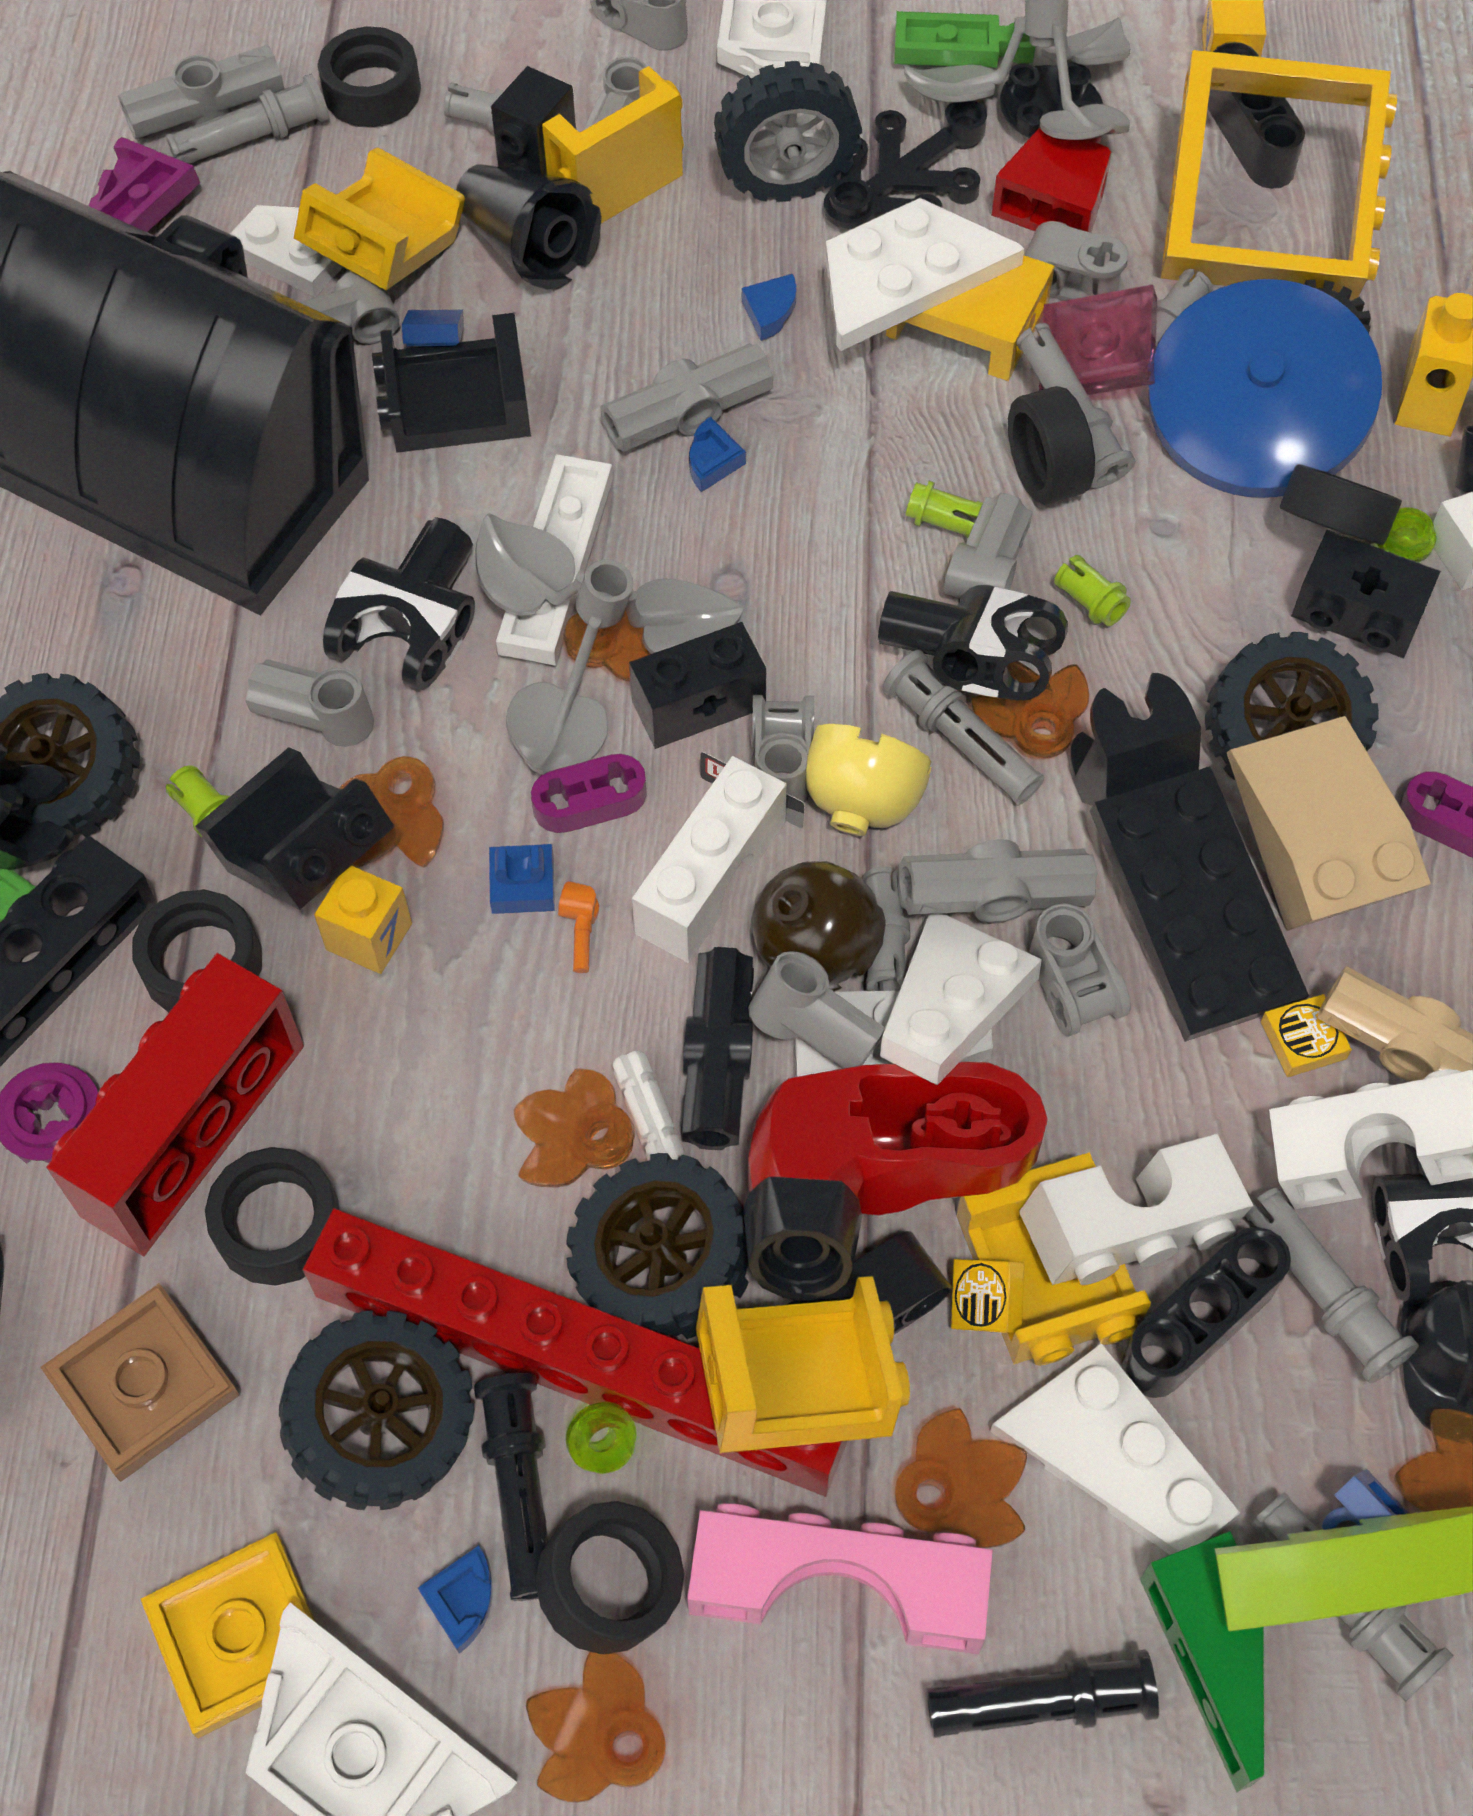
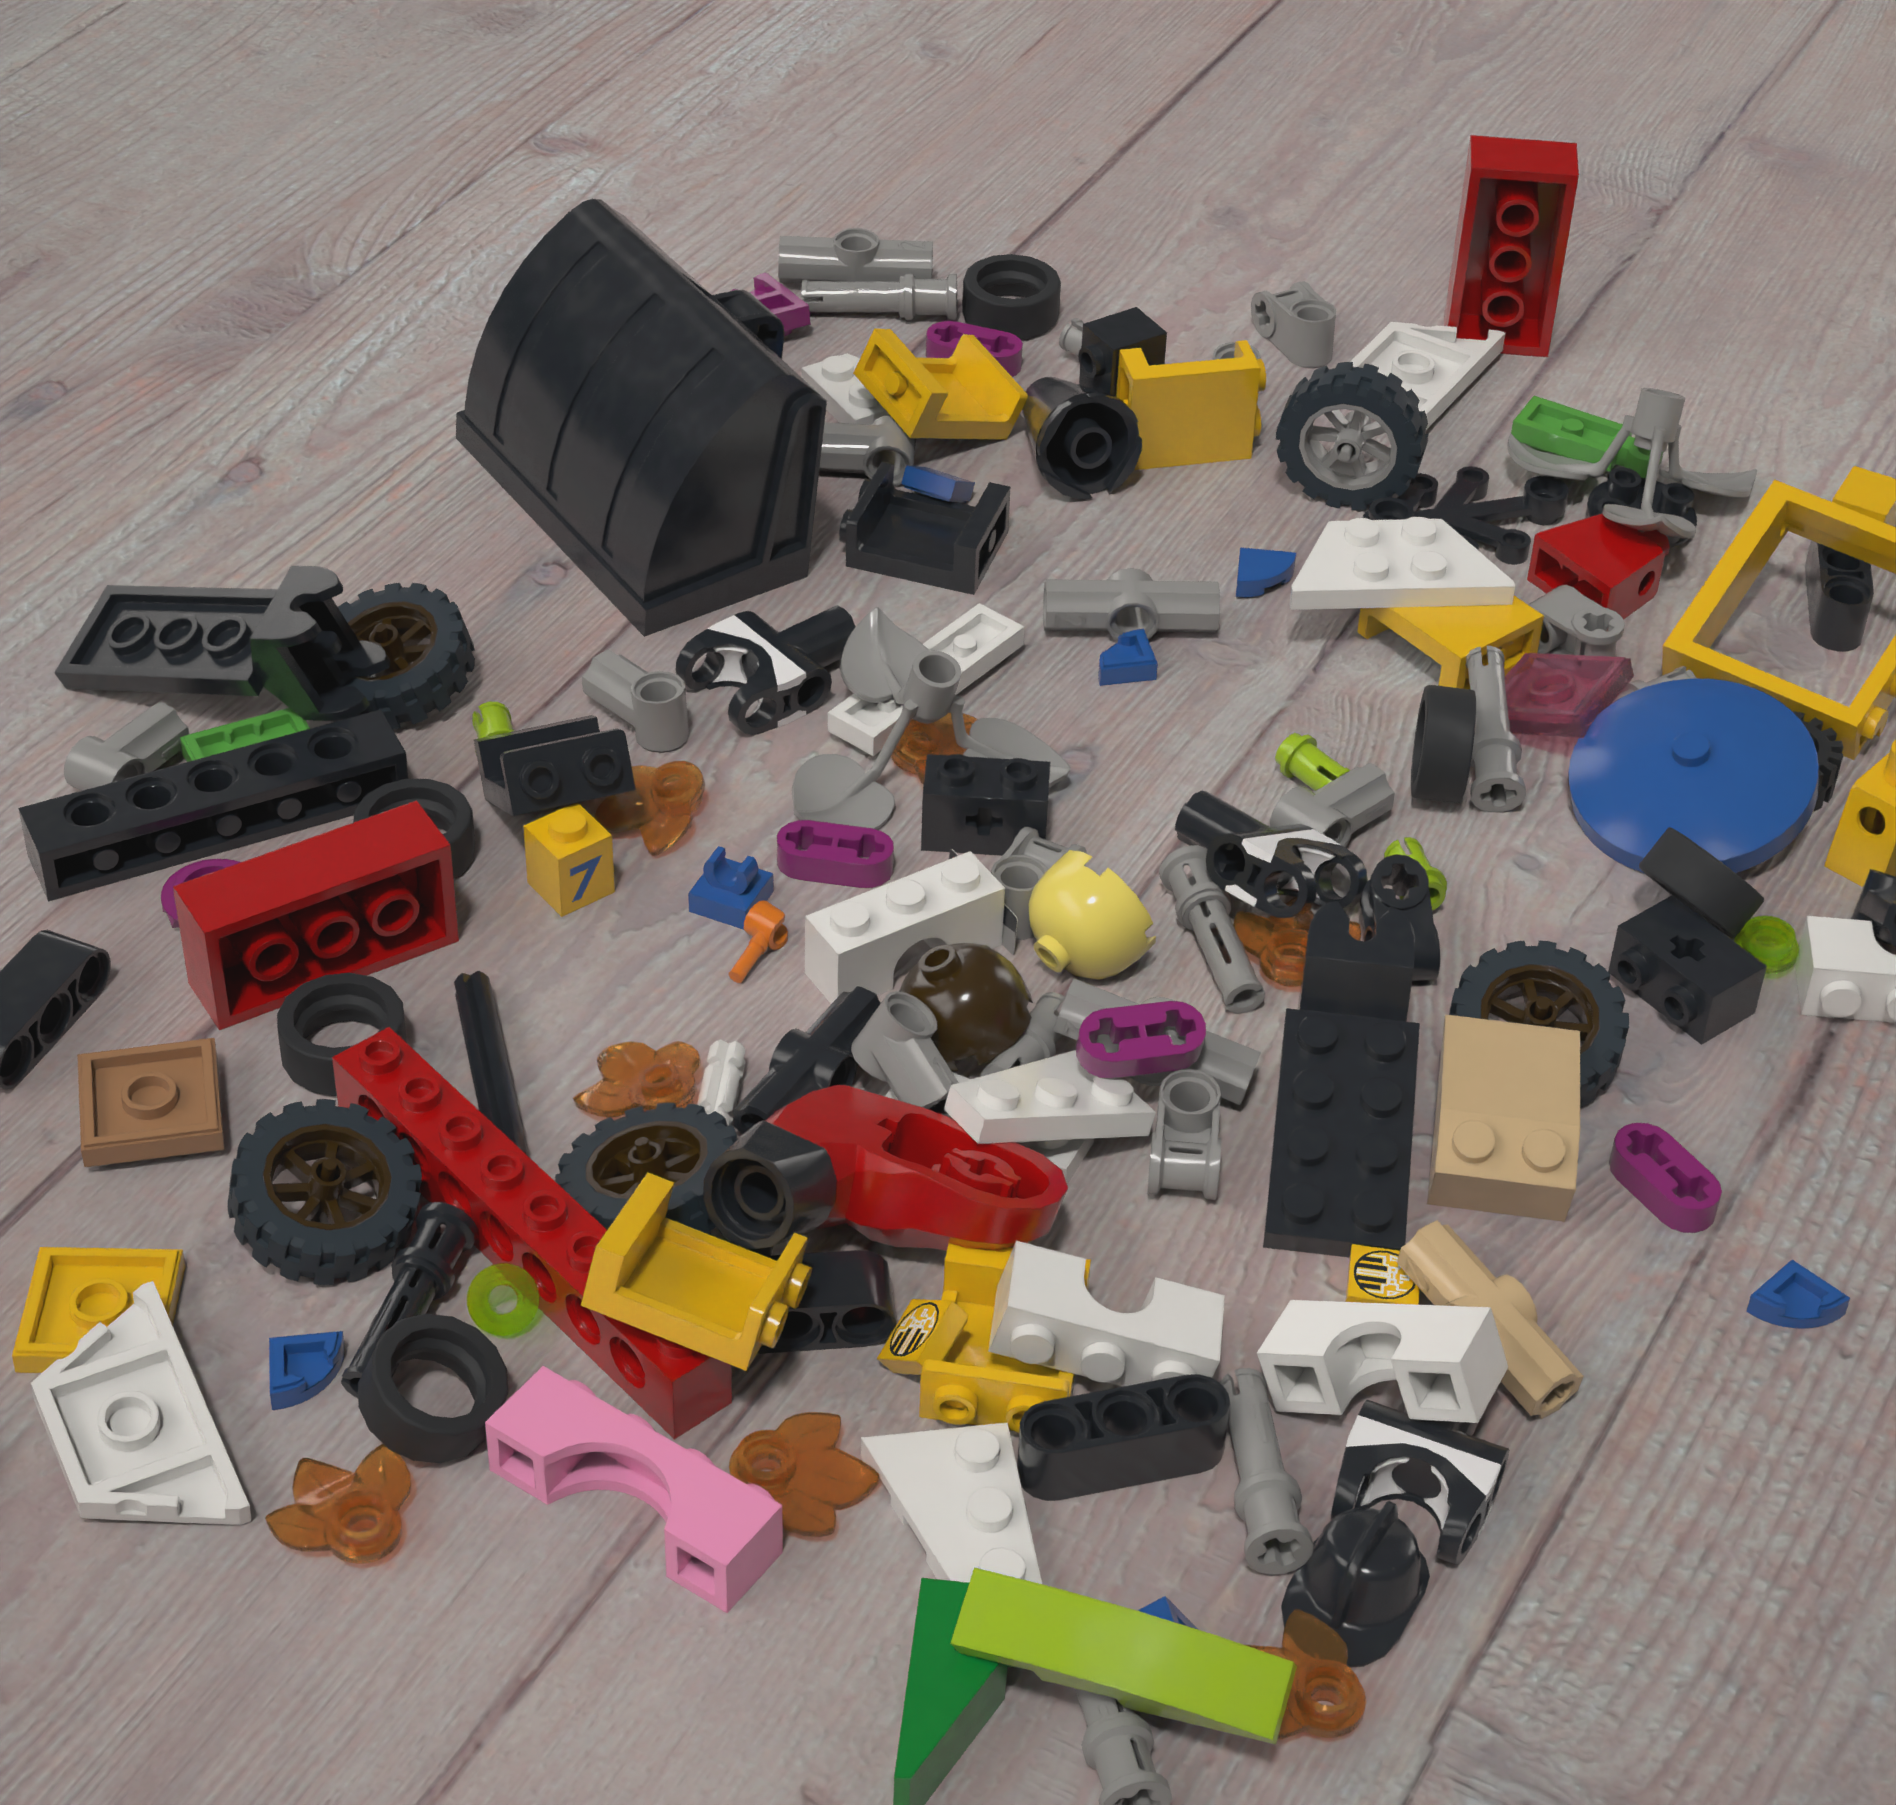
camera: 25 degrees right, 20 degrees down
black pin [926,1649,1159,1738] -> none
none -> black axle [454,971,527,1154]
none -> magenta beam [926,321,1023,377]
none -> magenta beam [1076,1001,1206,1078]
none -> black piece [1360,854,1440,981]

